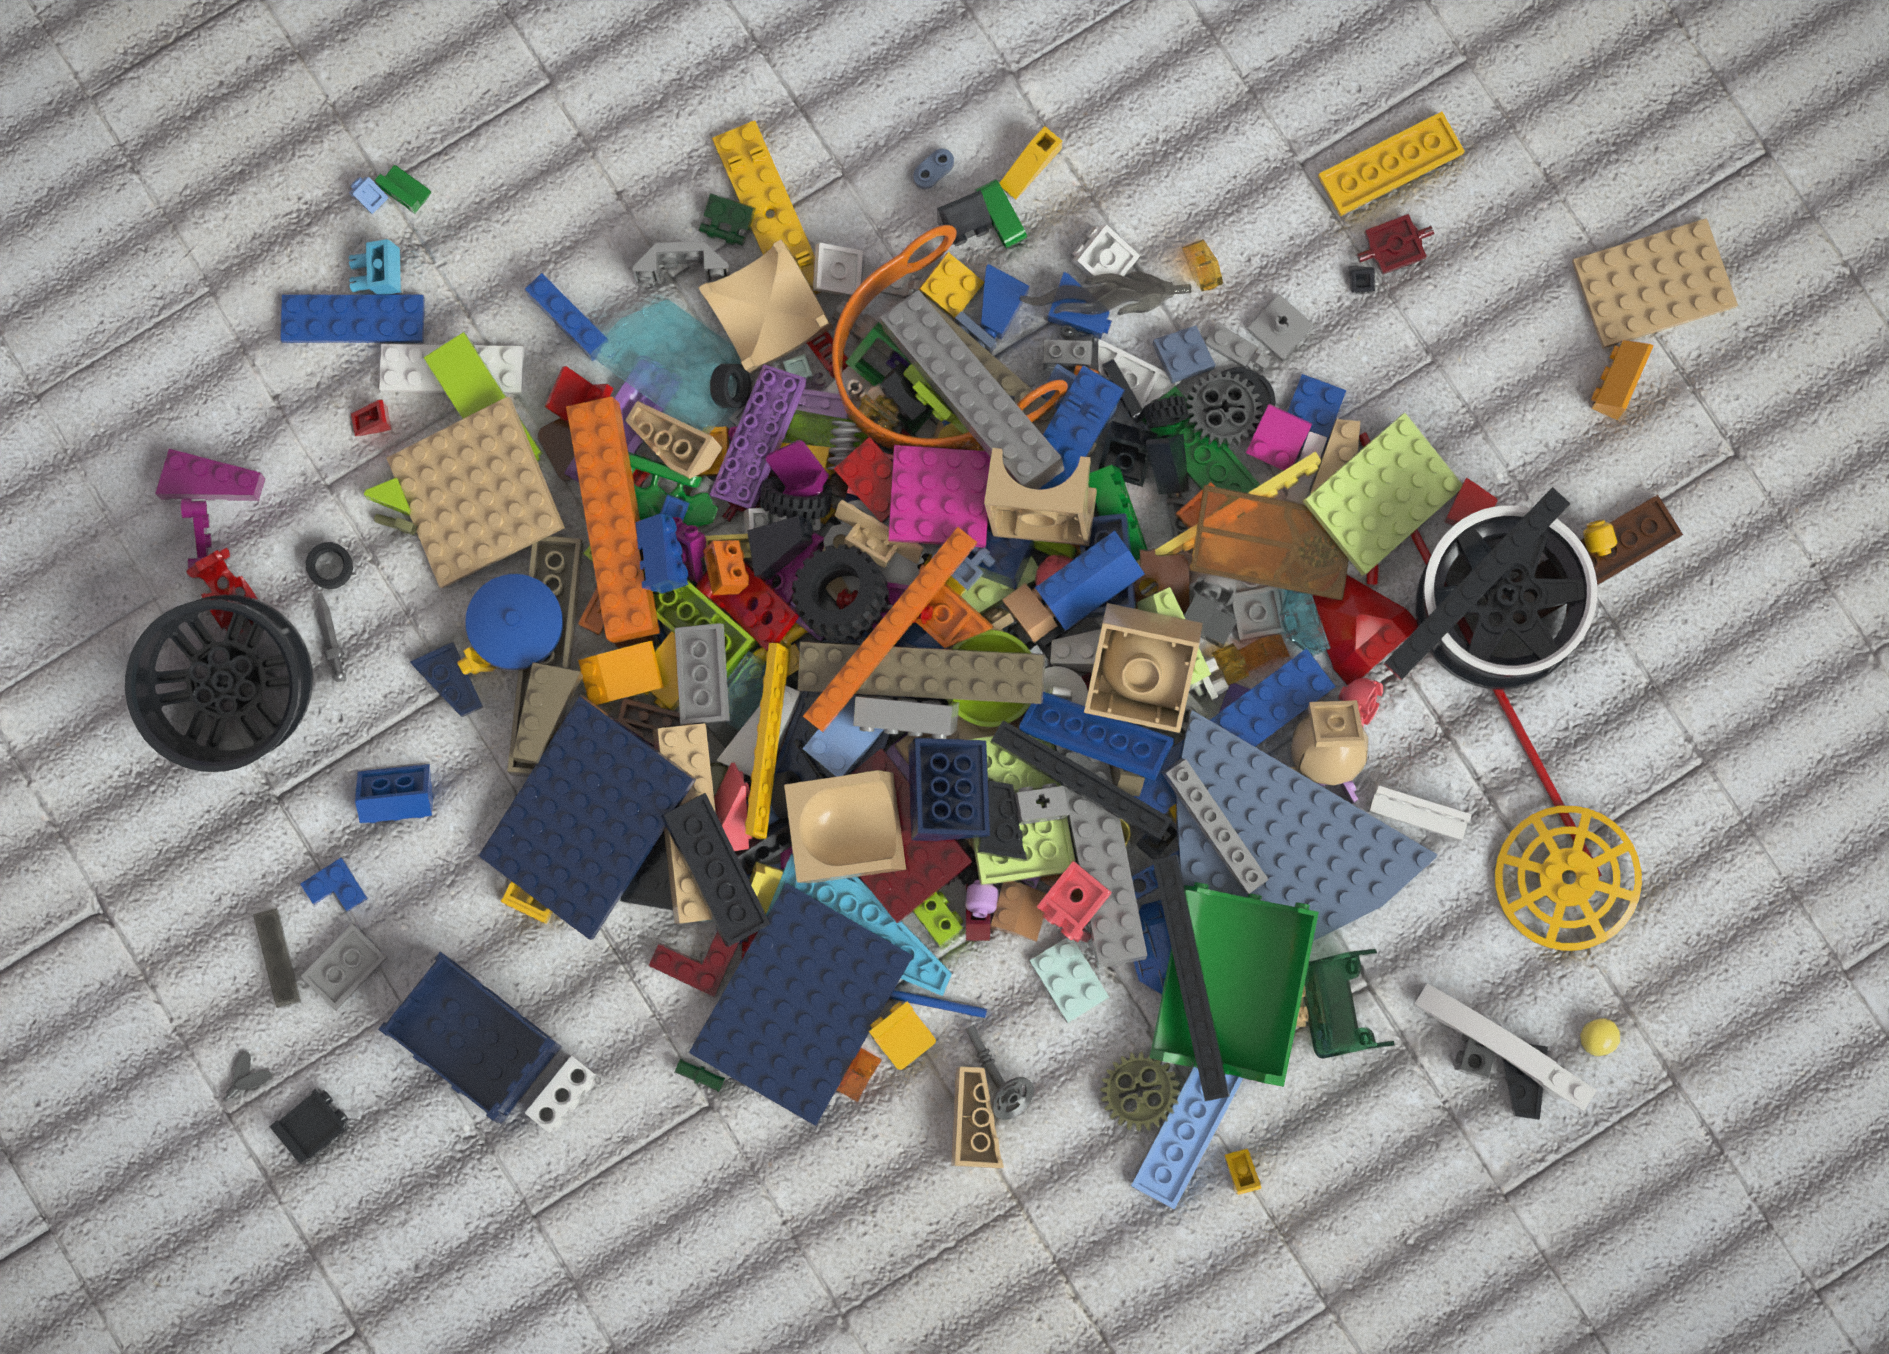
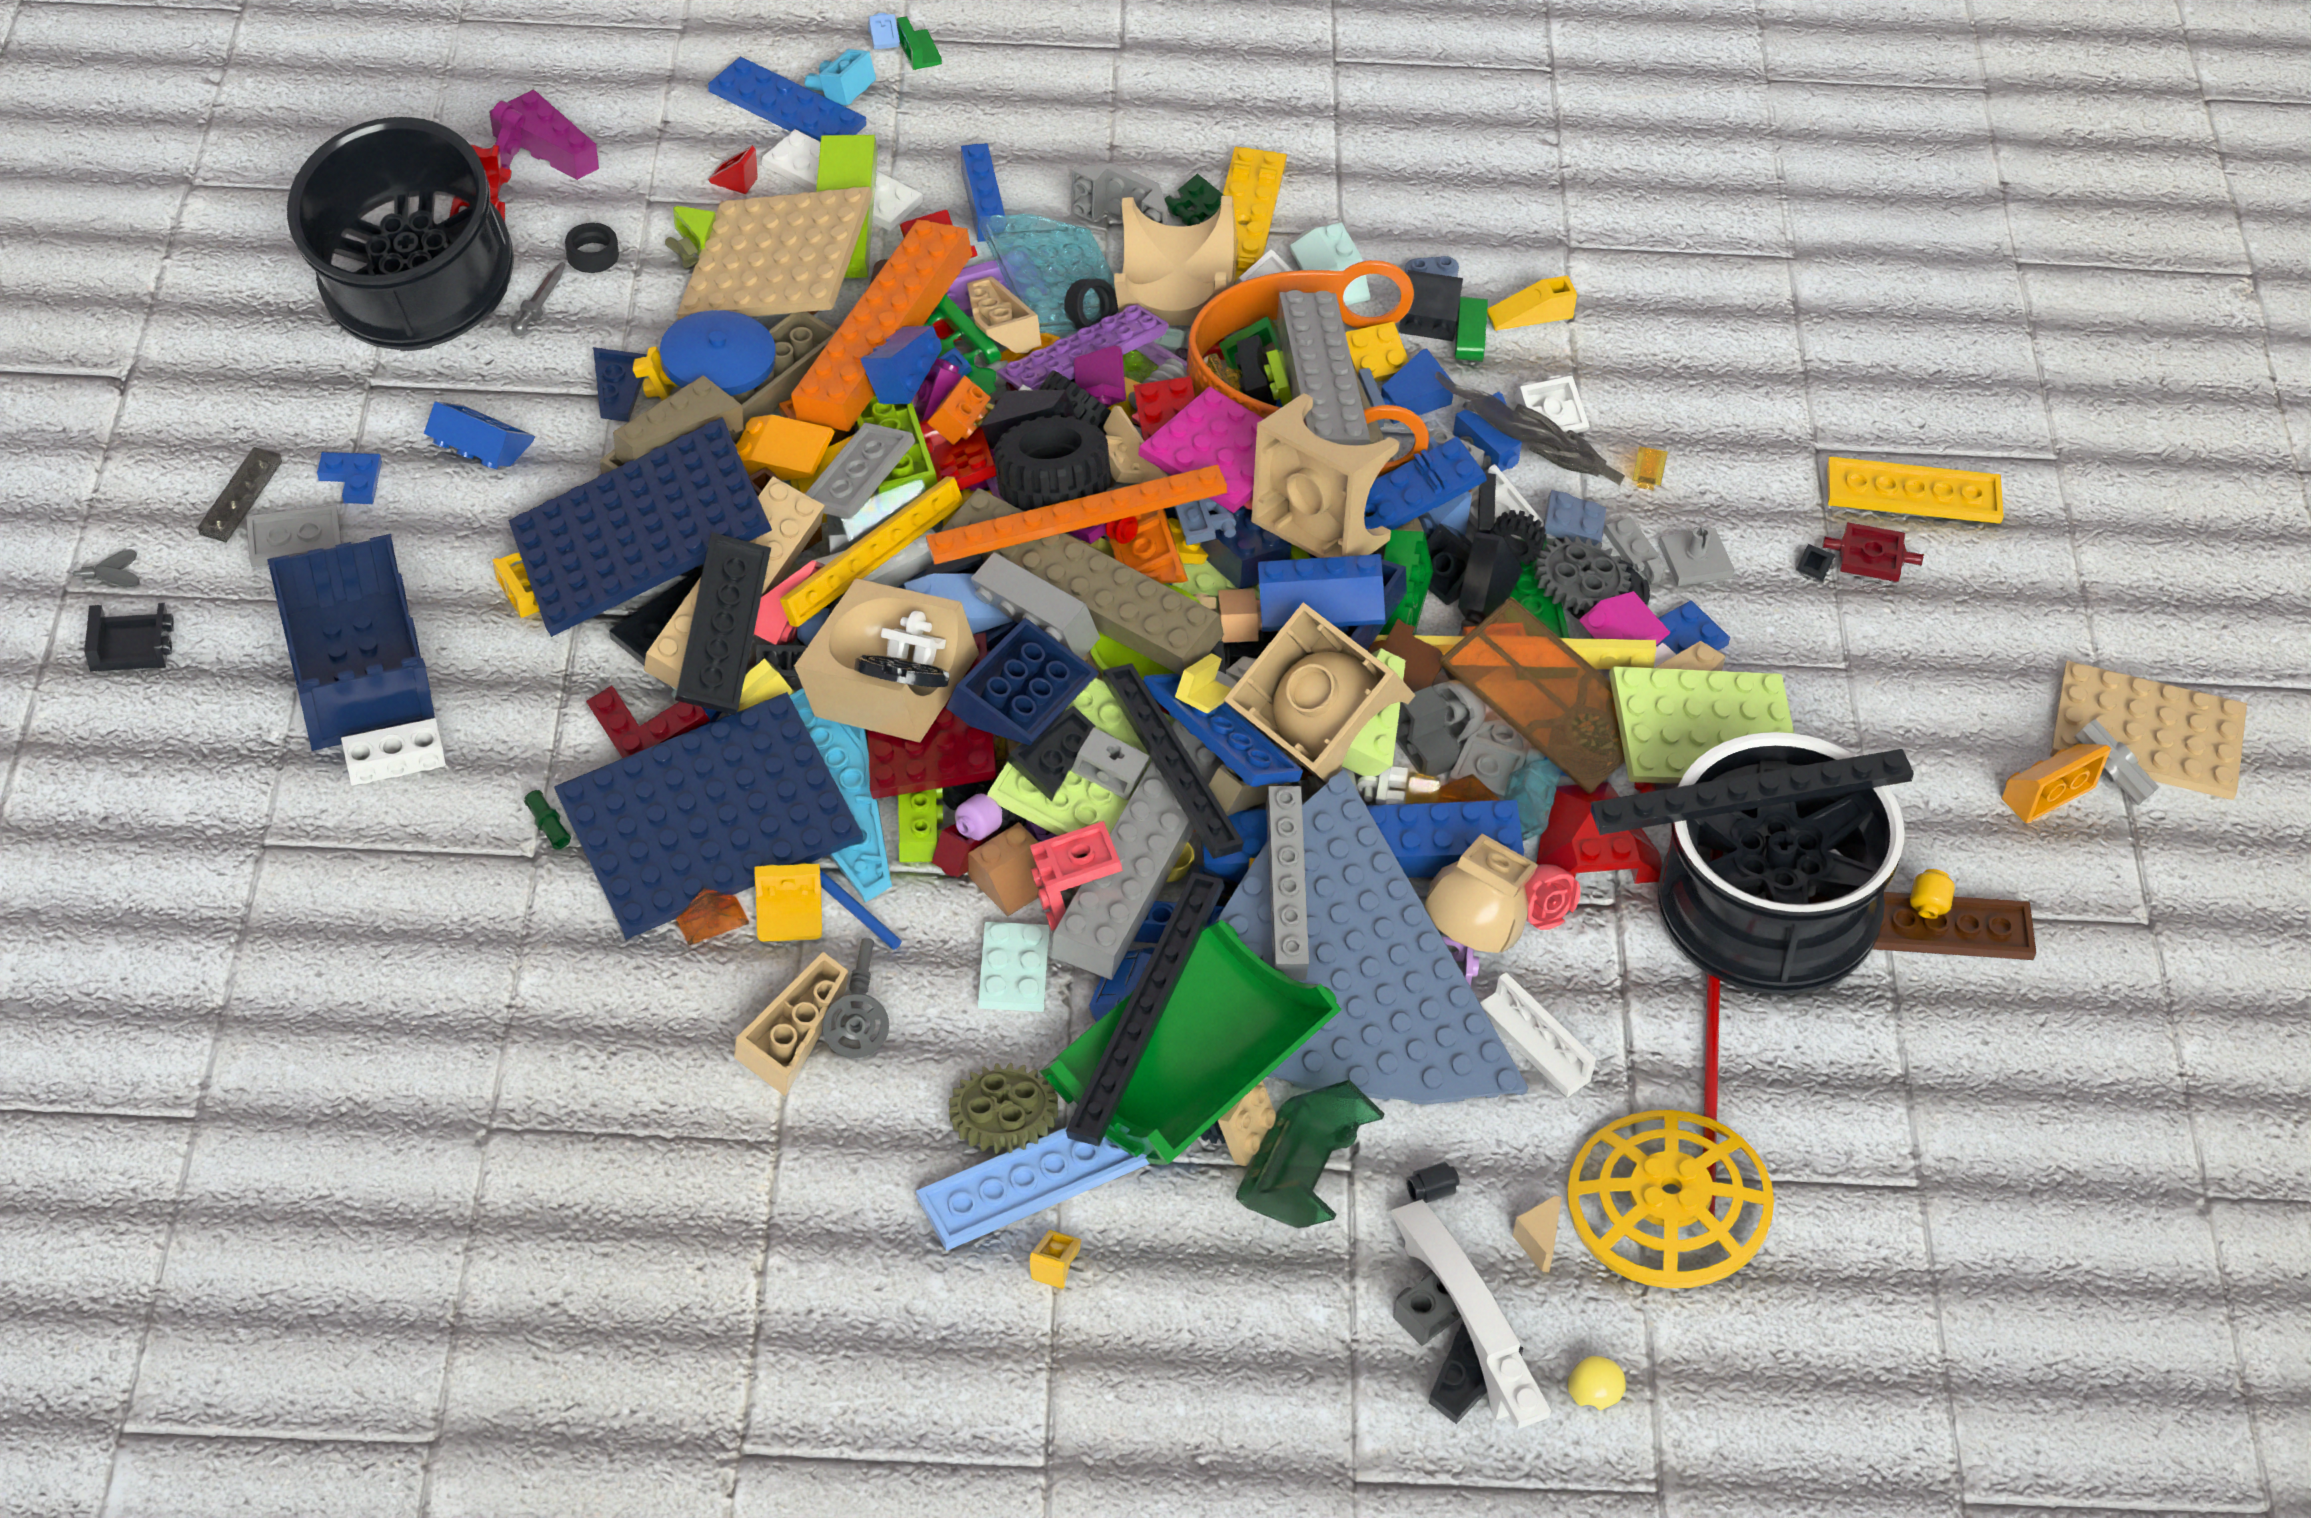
camera: 30 degrees right, 30 degrees down
none -> black tile [854,655,950,687]
none -> white hips [881,611,946,665]
none -> light yellow panel [1175,653,1232,713]
none -> light aqua wedge [1290,222,1370,305]
none -> black brick [1406,1161,1460,1203]
none -> tan slope [1512,1196,1561,1273]
none -> light grey piece [2074,719,2159,805]

